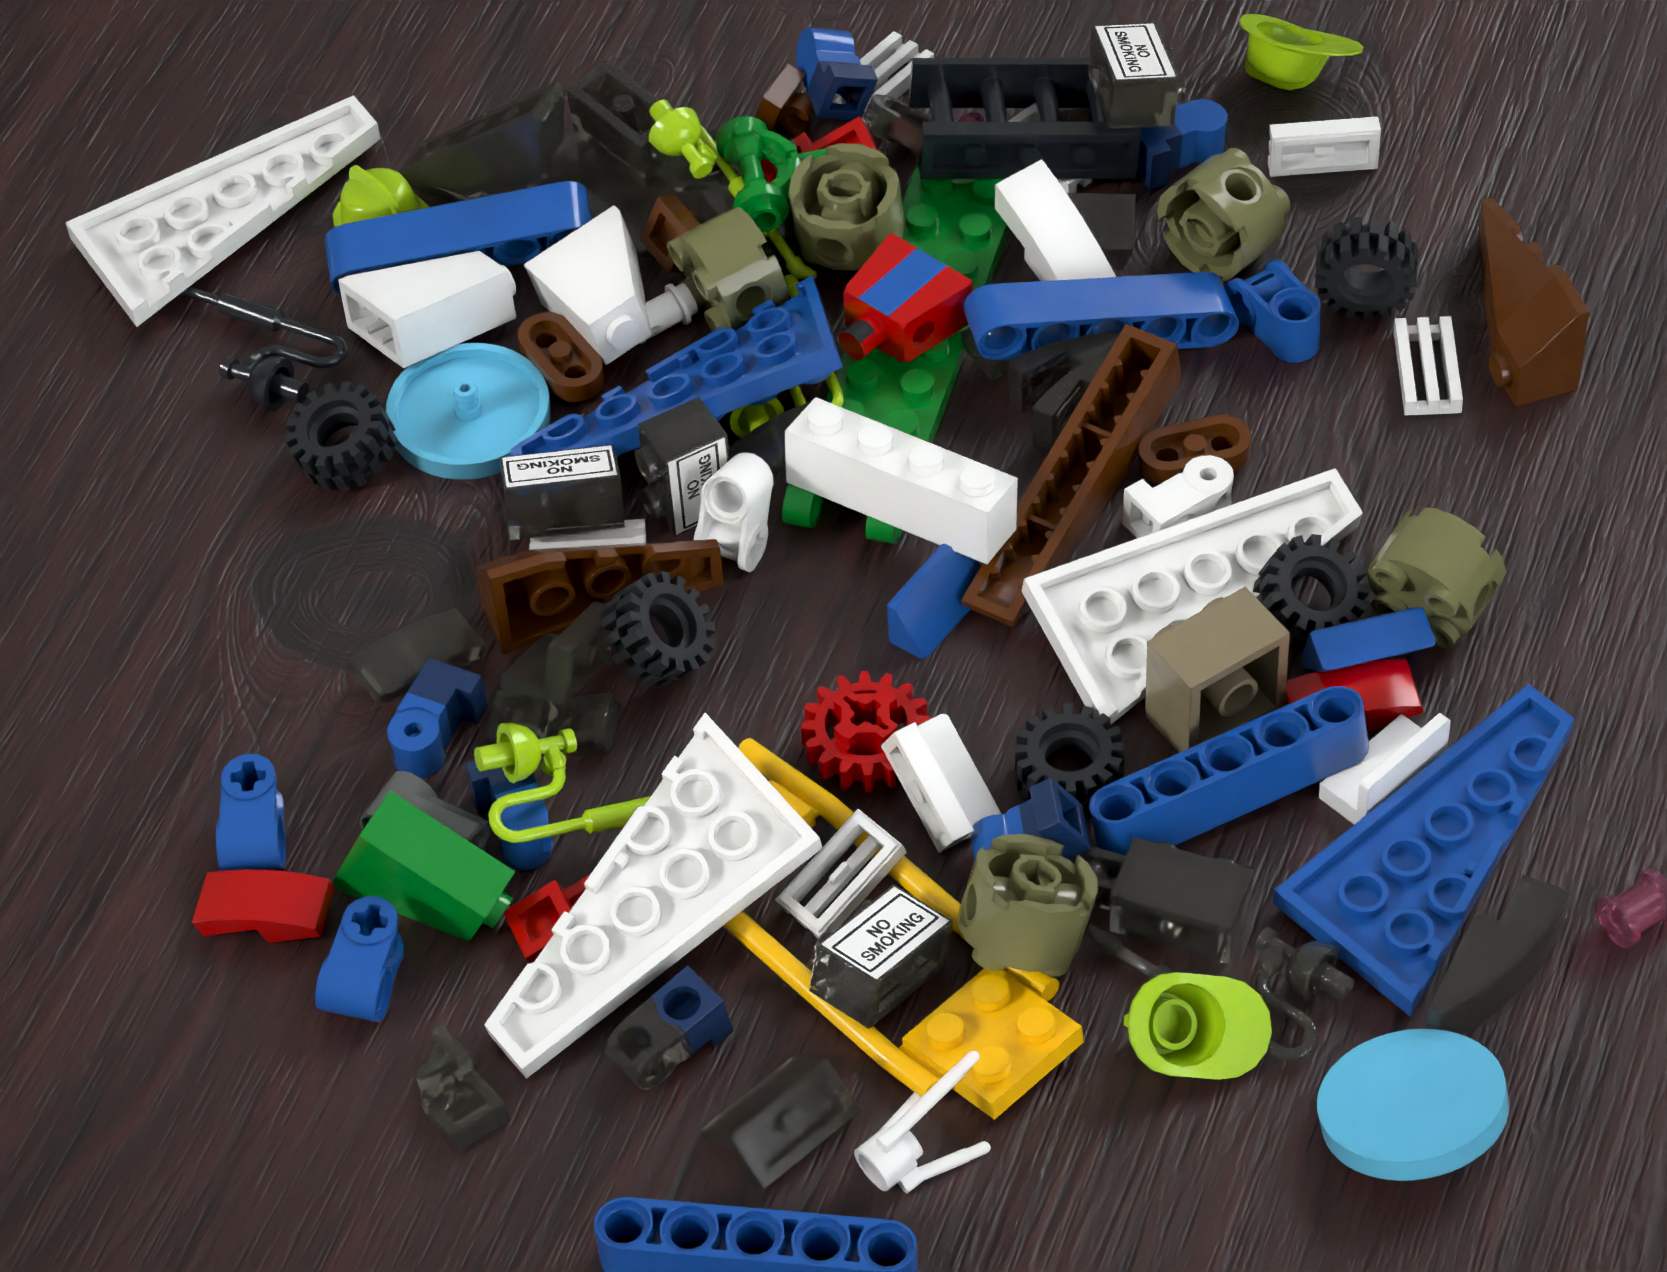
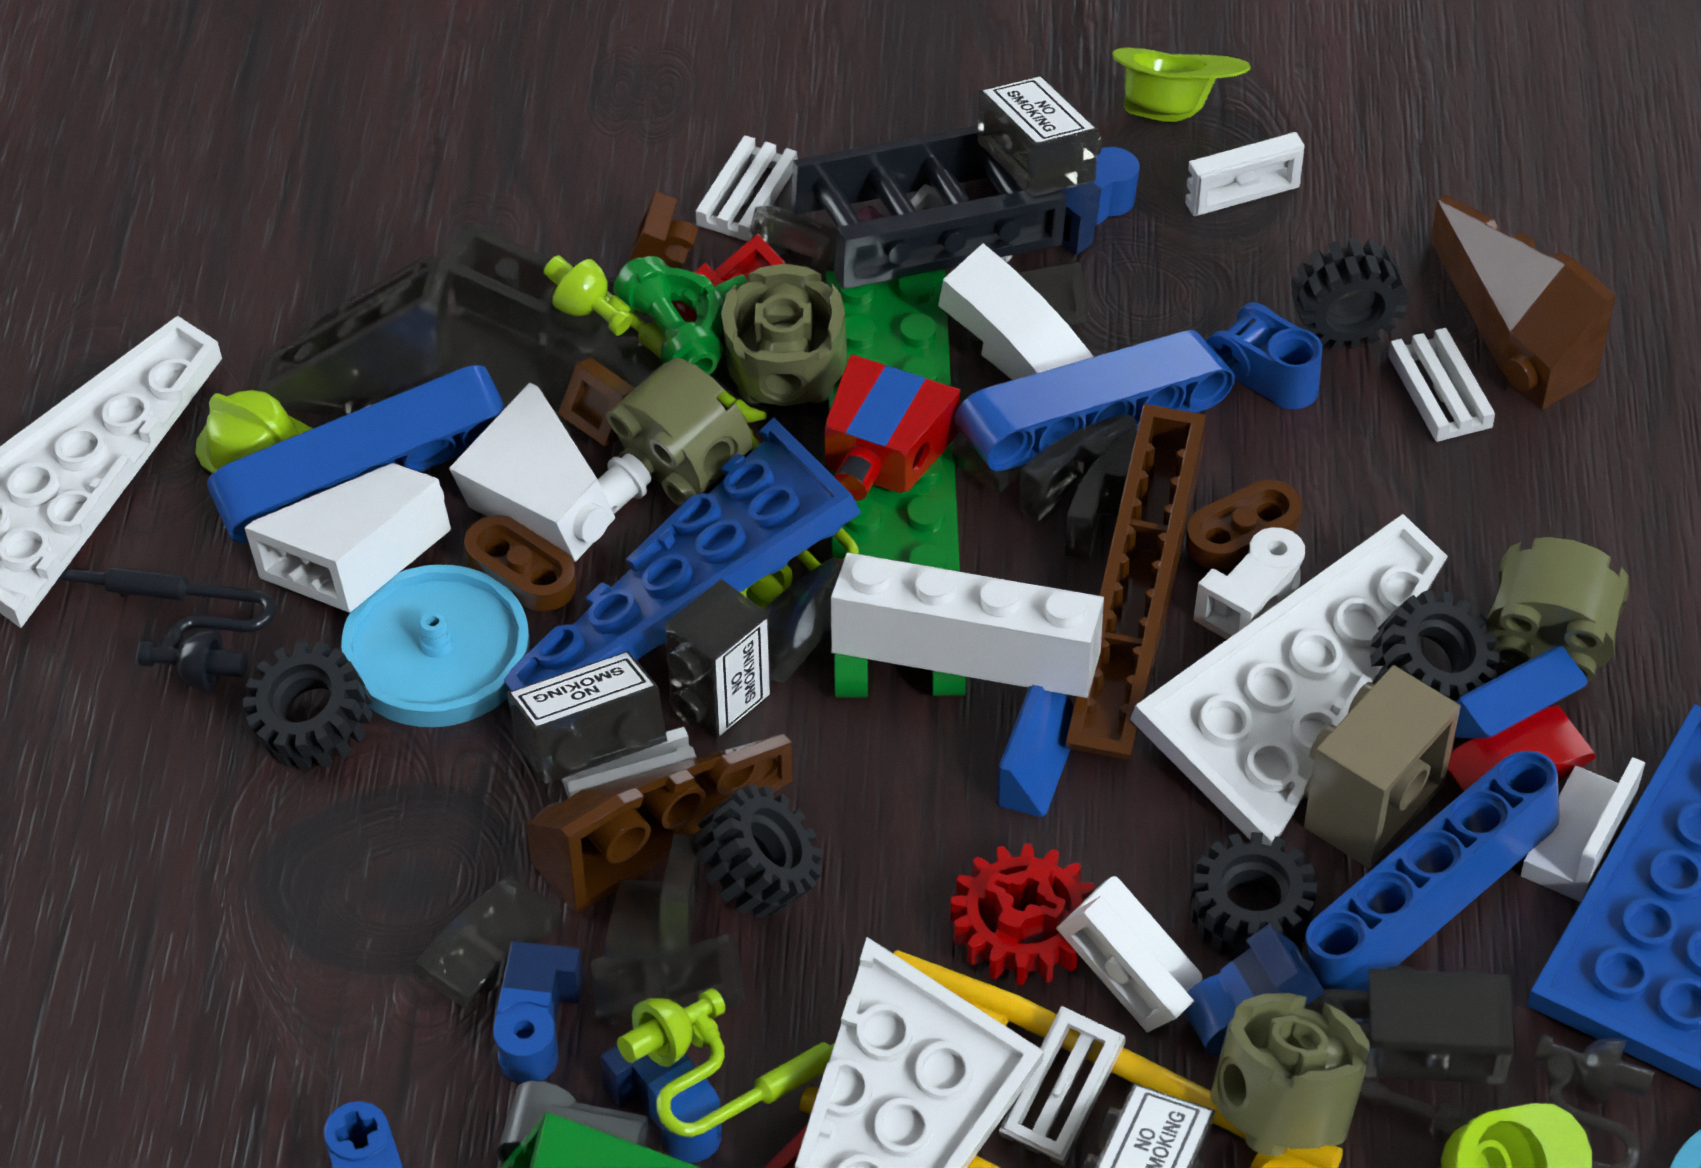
camera: 20 degrees left, 0 degrees up
white piece [693,452,774,572] -> none
leg [796,27,878,120] -> none
olive brick [1157,148,1291,281] -> none

